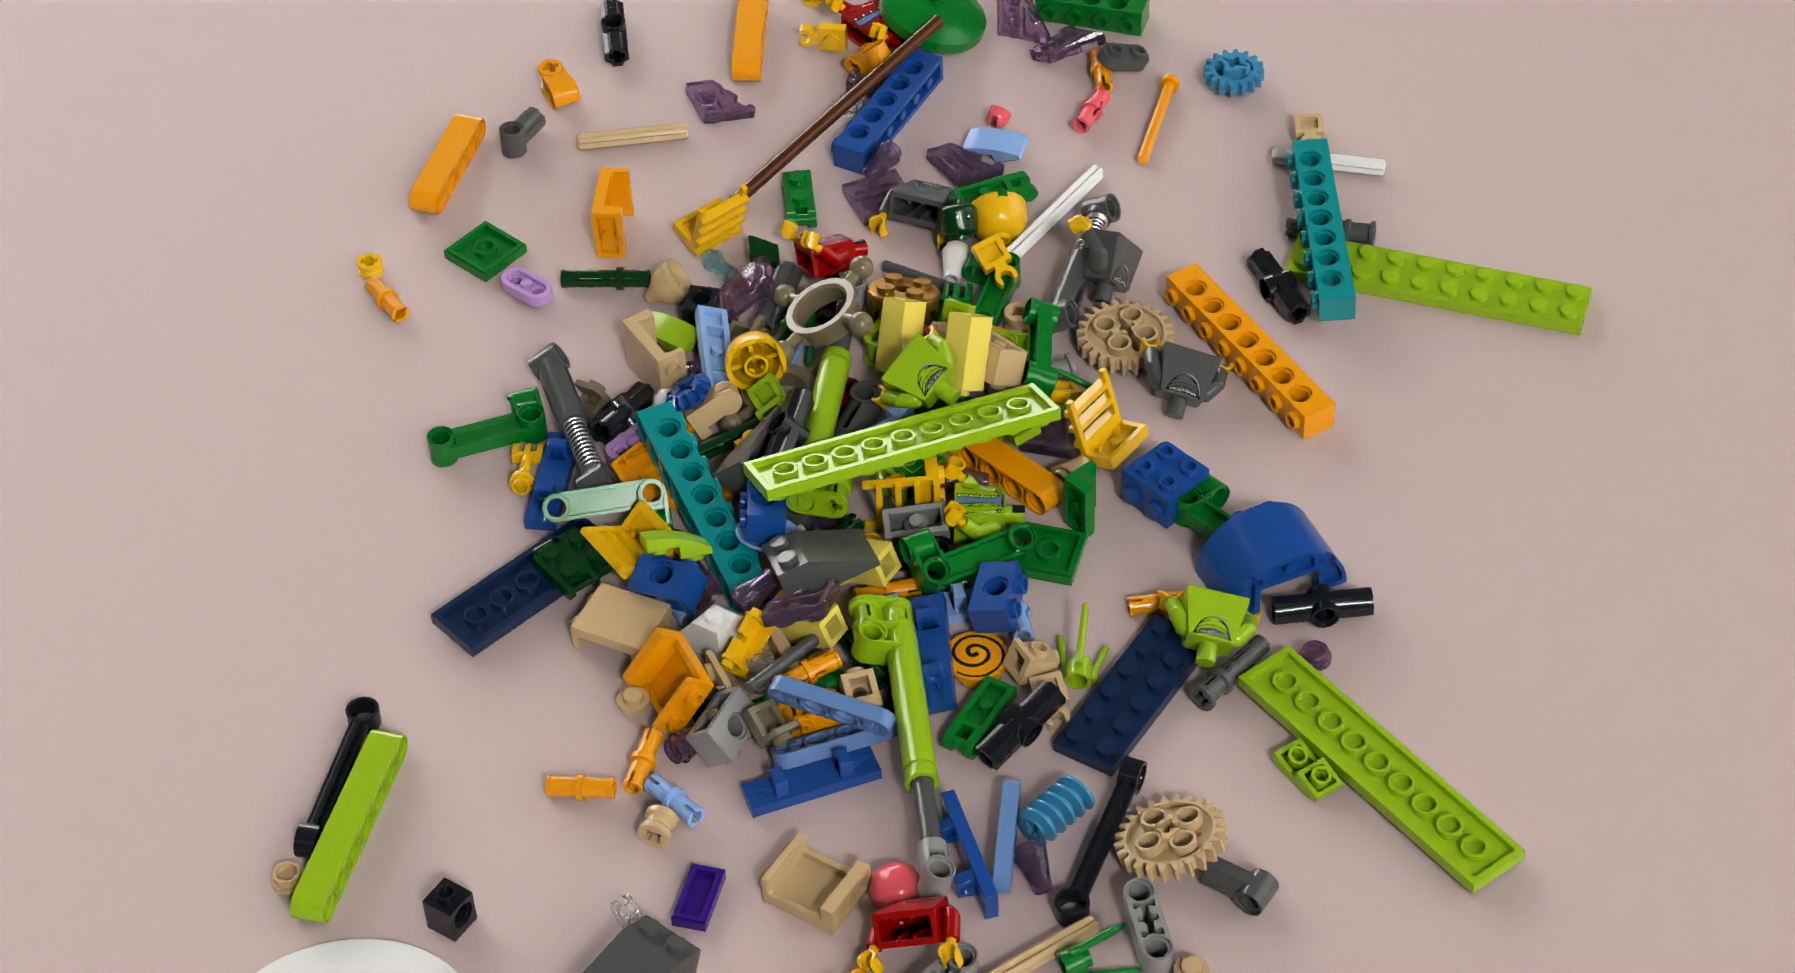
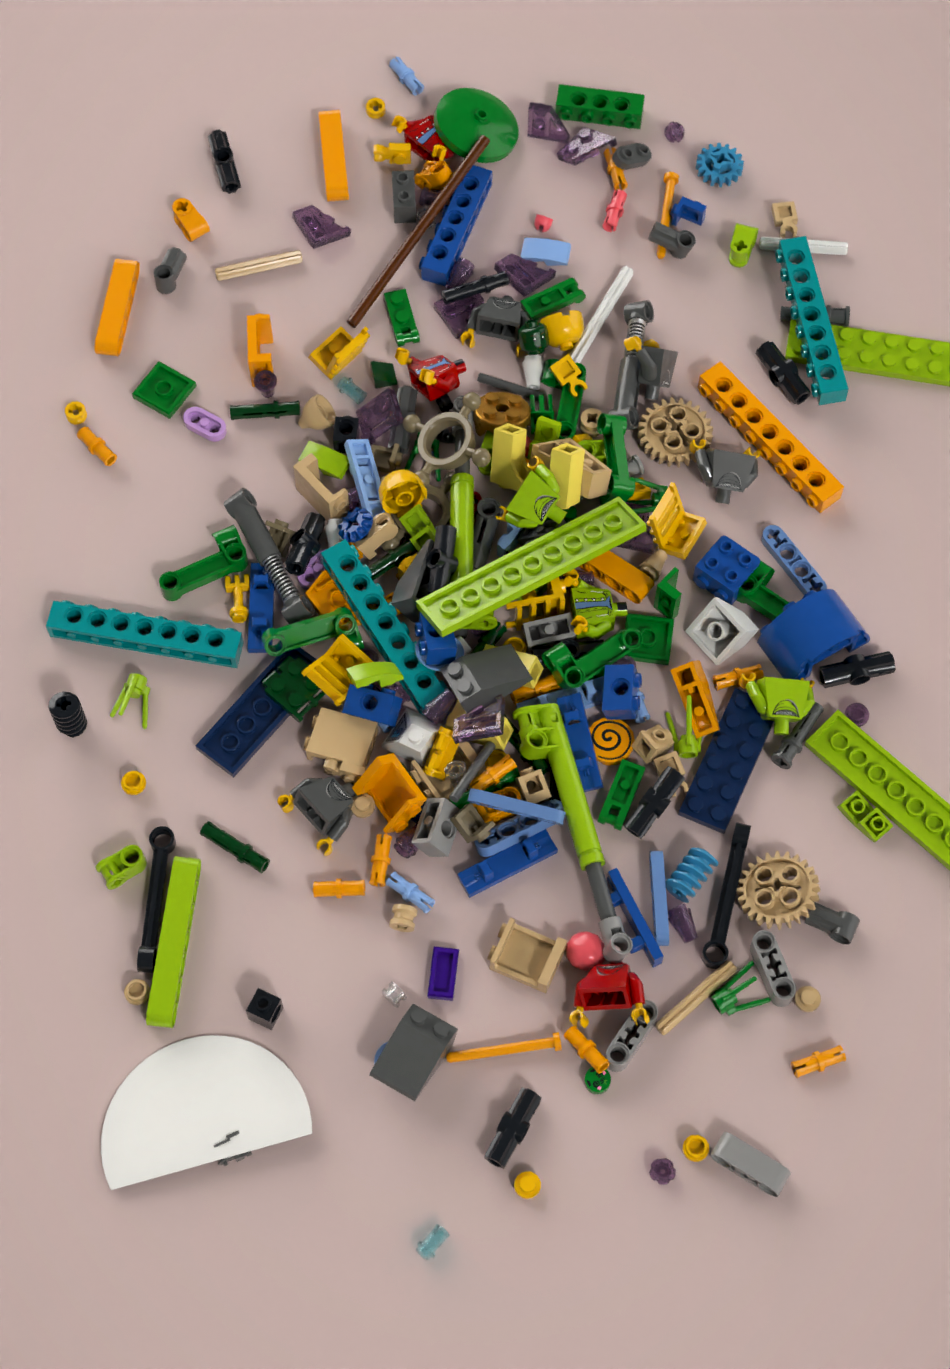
camera: 10 degrees left, 20 degrees up
none -> teal brick [46,600,244,668]
none -> black piece [48,692,87,738]
none -> lime piece [95,845,147,890]
none -> lime plant [110,673,150,729]
none -> yellow plate [121,771,146,795]
none -> dark green pin [200,821,270,873]
none -> cone [254,370,277,398]
none -> dark grey torso [277,777,356,856]
none -> tan plate [323,758,366,785]
none -> dark grey brick [392,170,416,223]
none -> black pin [441,271,509,305]
none -> dark grey piece [648,222,696,259]
none -> clear purple plate [665,121,684,143]
none -> blue bracket [670,196,707,226]
none -> light orange slope [670,660,720,739]
none -> white slope [685,597,759,665]
none -> lime piece [729,223,758,267]
none -> medium blue beam [761,525,827,595]

